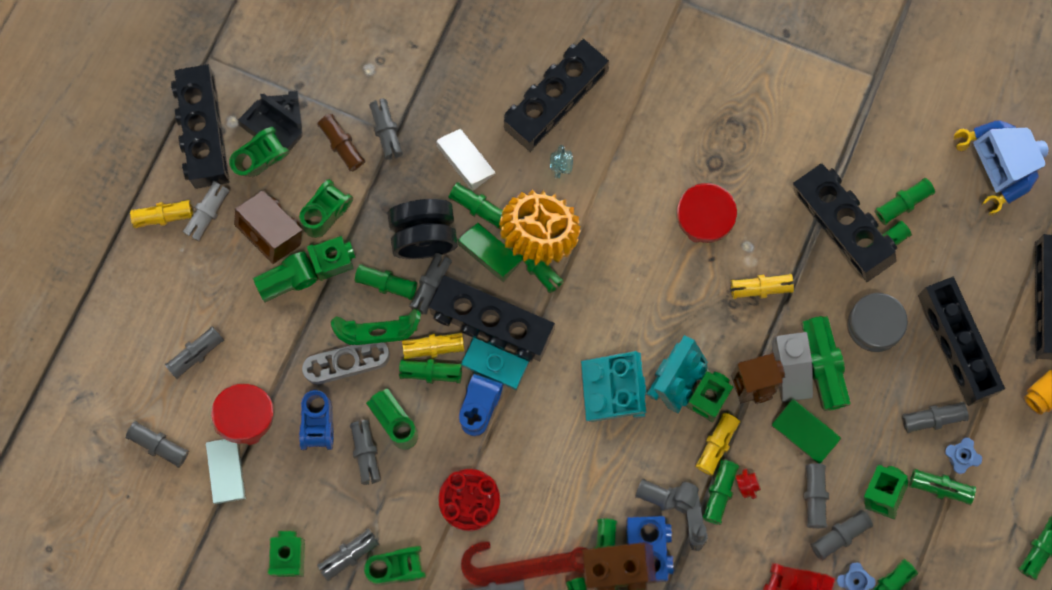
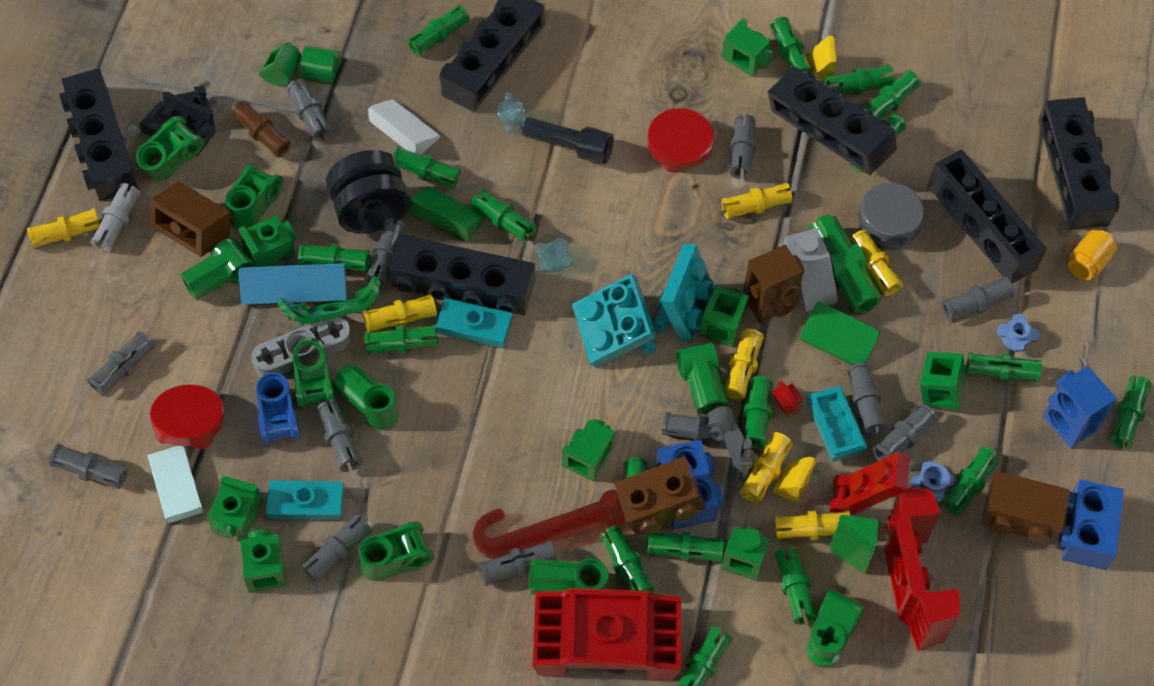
camera: 15 degrees left, 15 degrees down
red tile [438,469,500,532] -> none
blue piece [459,374,503,436] -> none
light orange gear [499,189,581,266] -> none
light blue torso [953,120,1049,215] -> none
none -> green brick [207,475,263,539]
none -> dark azure tile [238,263,347,305]
none -> green brick [259,42,301,87]
none -> teal plate [266,480,344,520]
none -> green piece [292,337,335,409]
none -> green brick [300,45,341,84]
none -> green pin [406,4,470,57]
none -> black piece [521,117,614,164]
none -> clear light blue plate [534,238,573,273]
none -> green brick [562,419,615,482]
none -> green piece [676,342,727,415]
none -> green brick [721,18,774,77]
none -> dark grey pin [730,114,756,179]
none -> yellow pin [739,432,793,504]
none -> green pin [769,16,813,73]
none -> yellow slope [773,457,816,504]
none -> yellow slope [806,35,837,81]
none -> teal plate [806,385,867,462]
none -> green pin [825,64,894,94]
none -> yellow pin [849,229,904,296]
none -> blue brick [1043,366,1117,449]

